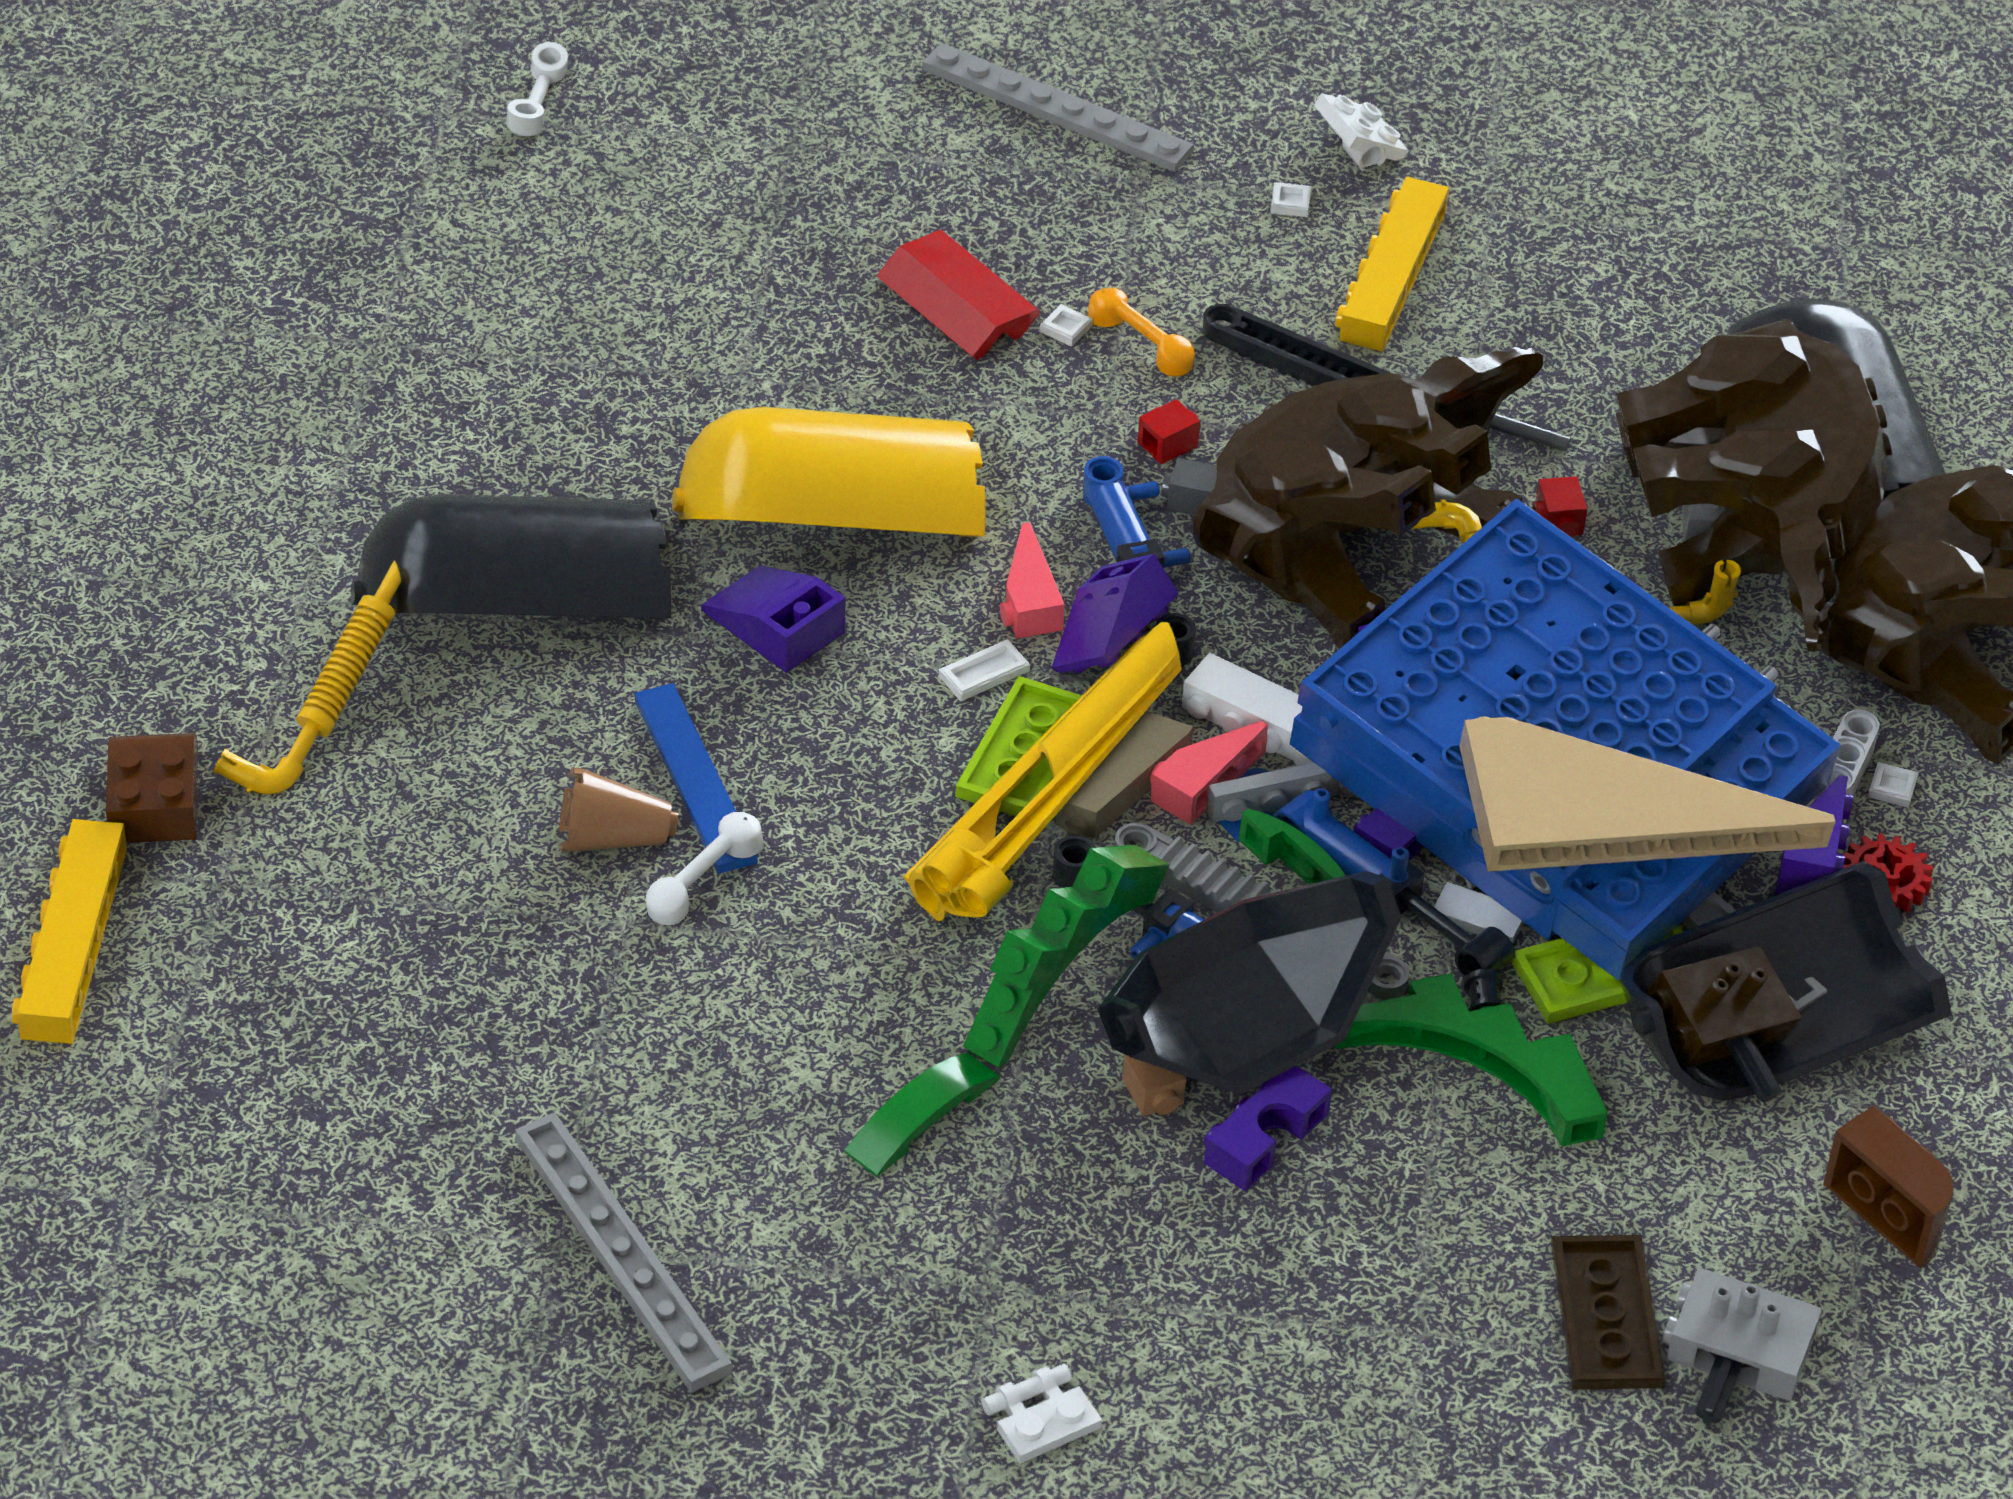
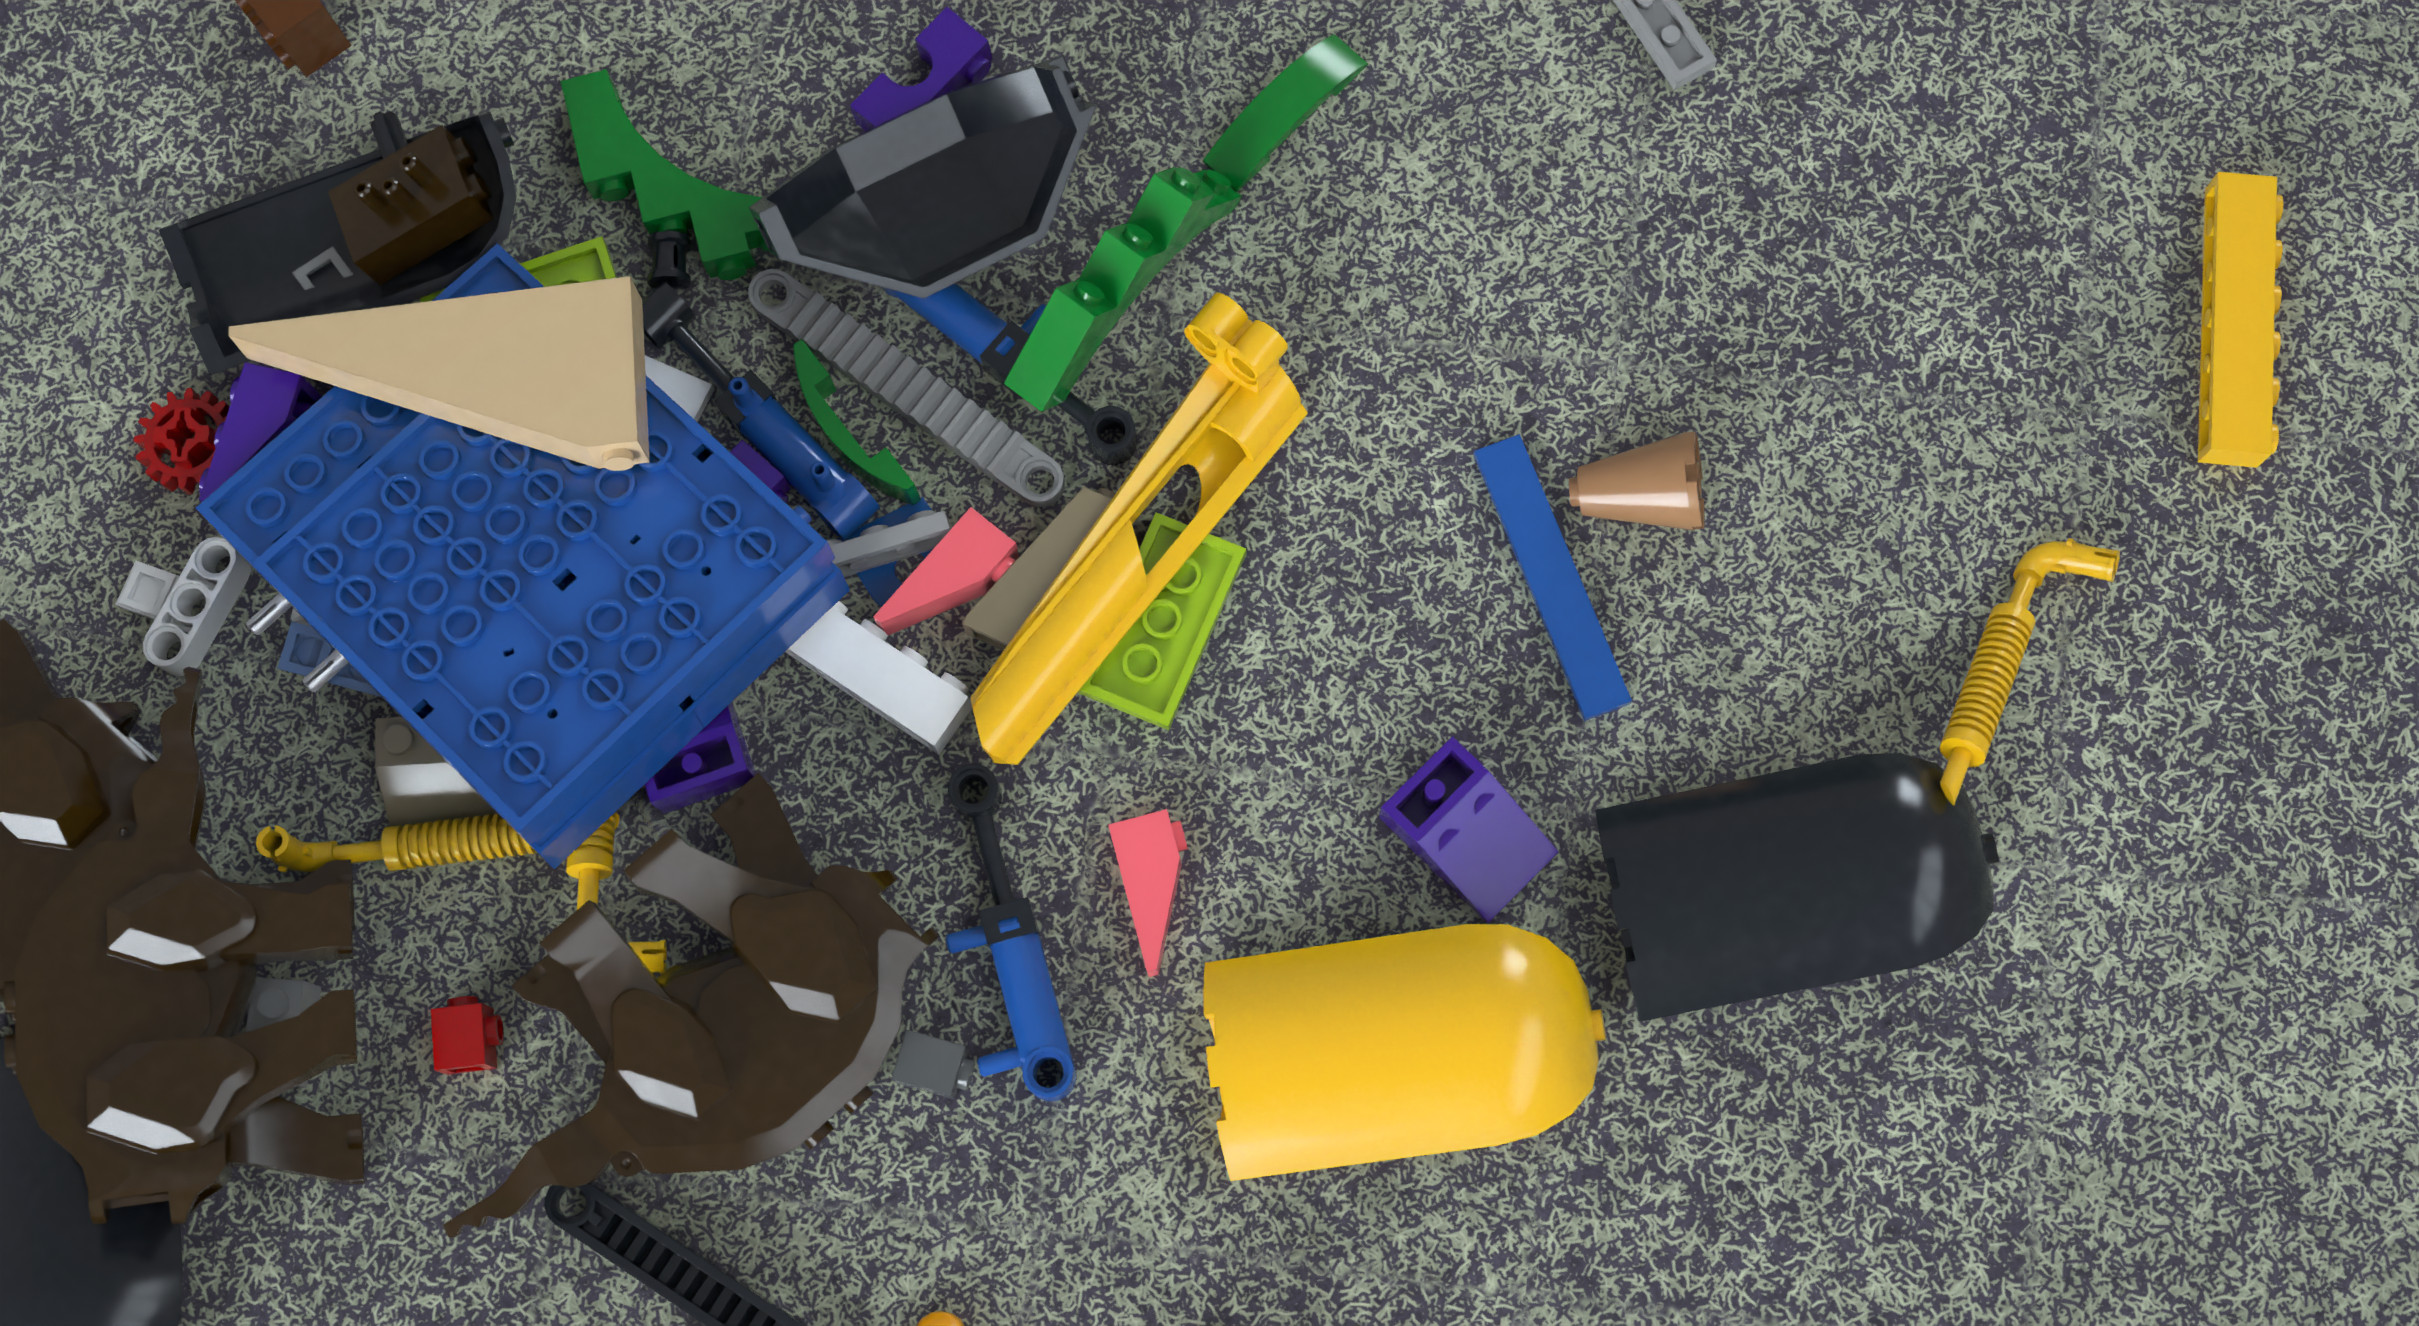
camera: 170 degrees left, 30 degrees up
reddish brown brick [106,733,198,843] -> none
white piece [645,812,763,925] -> none
white tile [939,639,1030,701] -> none
dark purple slope [1051,553,1179,674] -> none
red brick [1137,399,1201,464] -> none
dark grey bar [1489,414,1571,452] -> none

